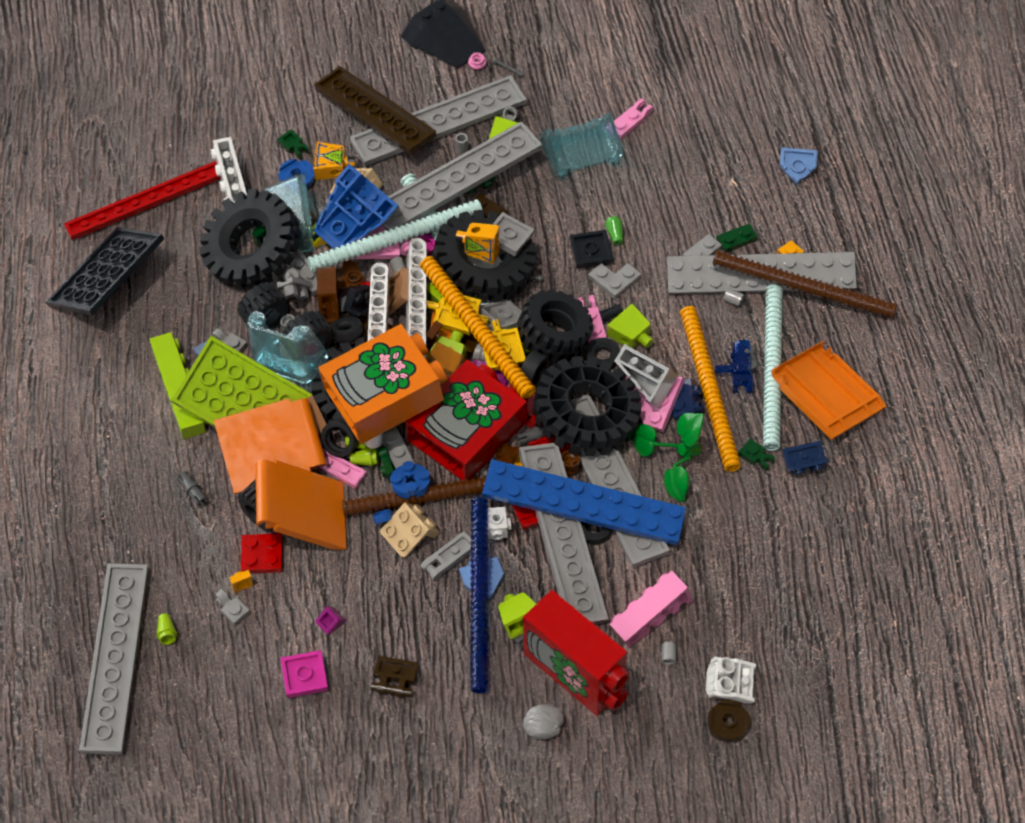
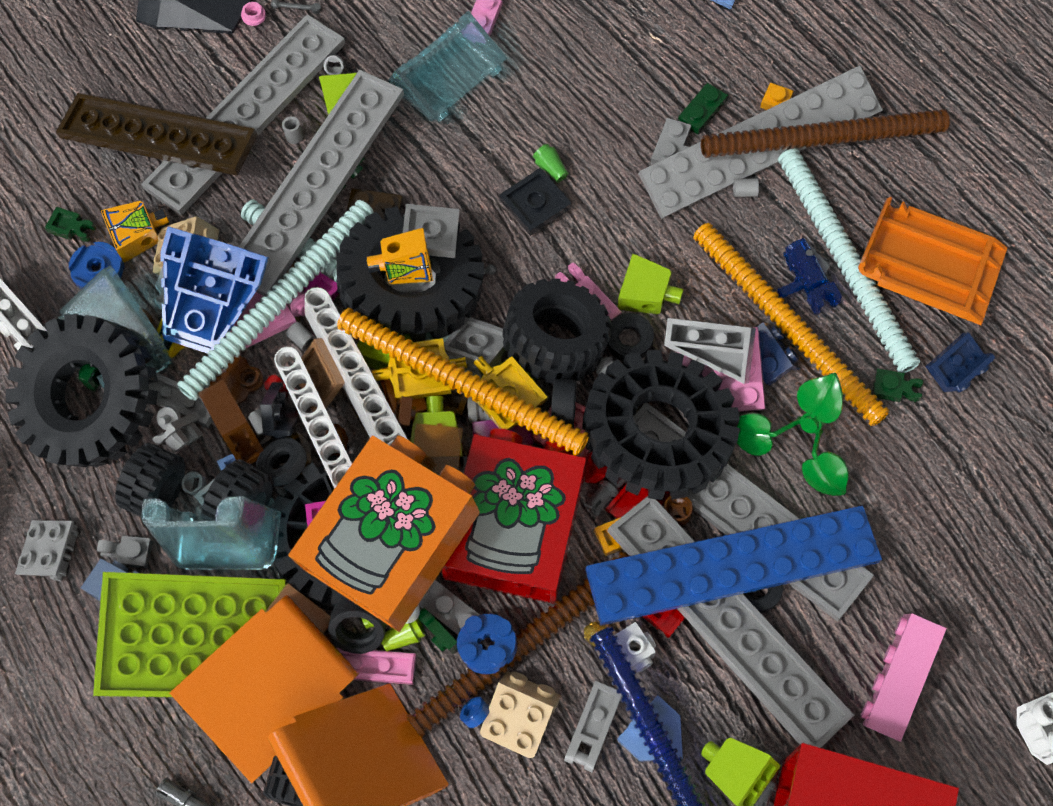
camera: 25 degrees left, 10 degrees up
lime brick [149,332,207,440] -> none
reddish brown plate [495,444,519,464] -> none
light grey plate [588,263,641,300] -> none
black pin [598,303,623,322] -> none
light grey hinge [662,642,676,665] -> none
none -> light grey hinge [15,520,79,581]

